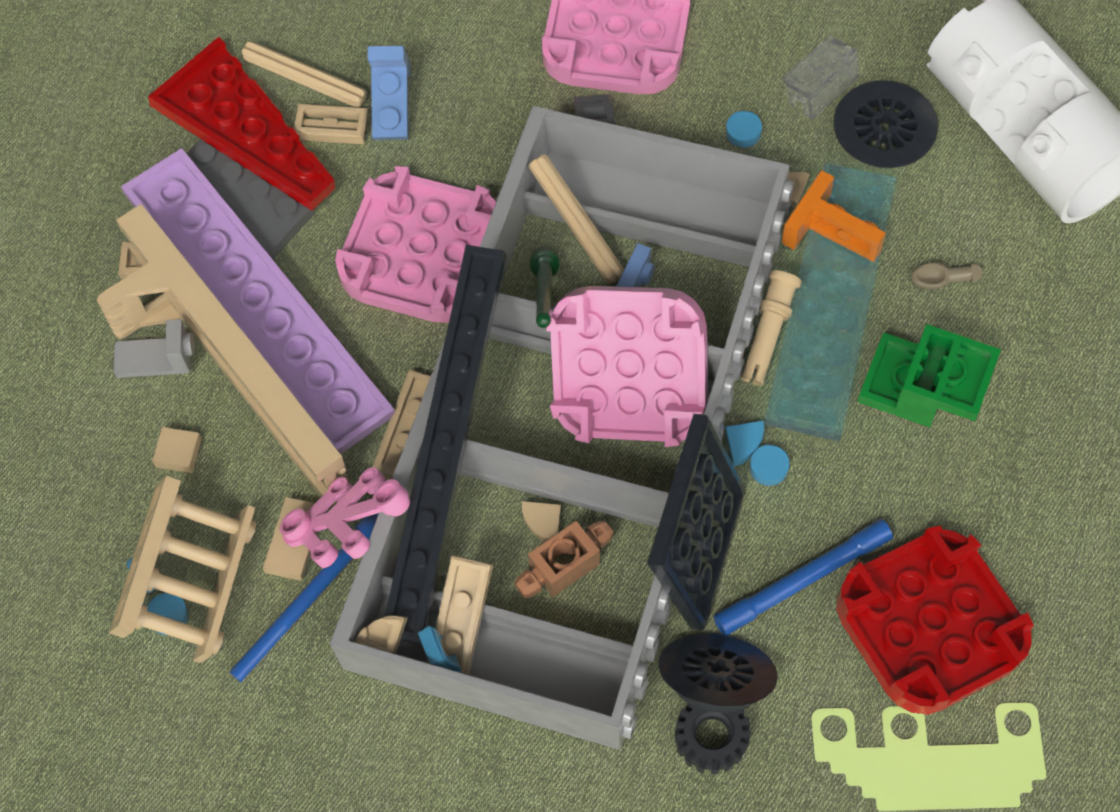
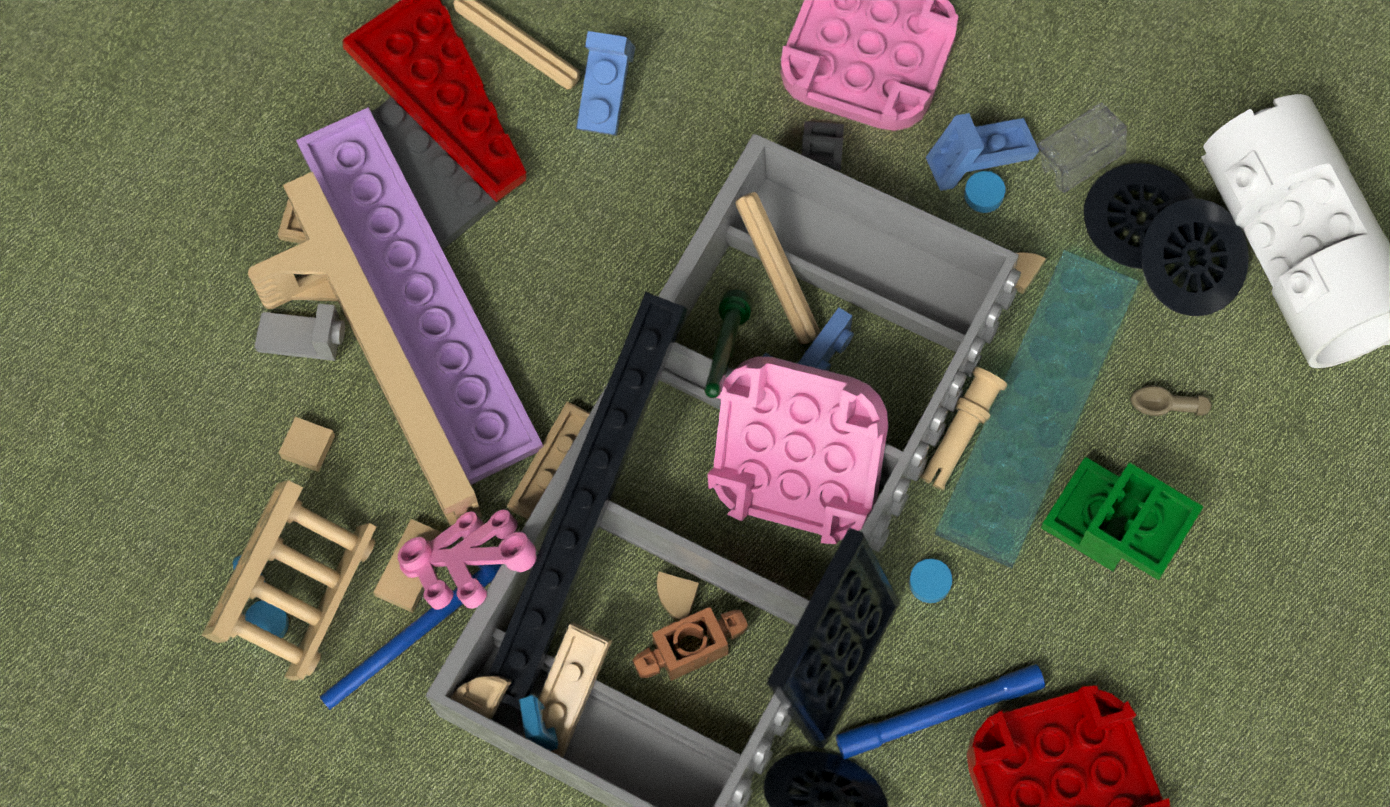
camera: 10 degrees right, 5 degrees up
tan tile [294,104,369,145] -> none
bright pink tile [335,166,496,323] -> none
dark azure tile [725,421,764,466] -> none
orange bracket [782,170,886,262] -> none
none -> medium blue bracket [926,113,1039,191]
none -> black piece [1141,198,1249,316]

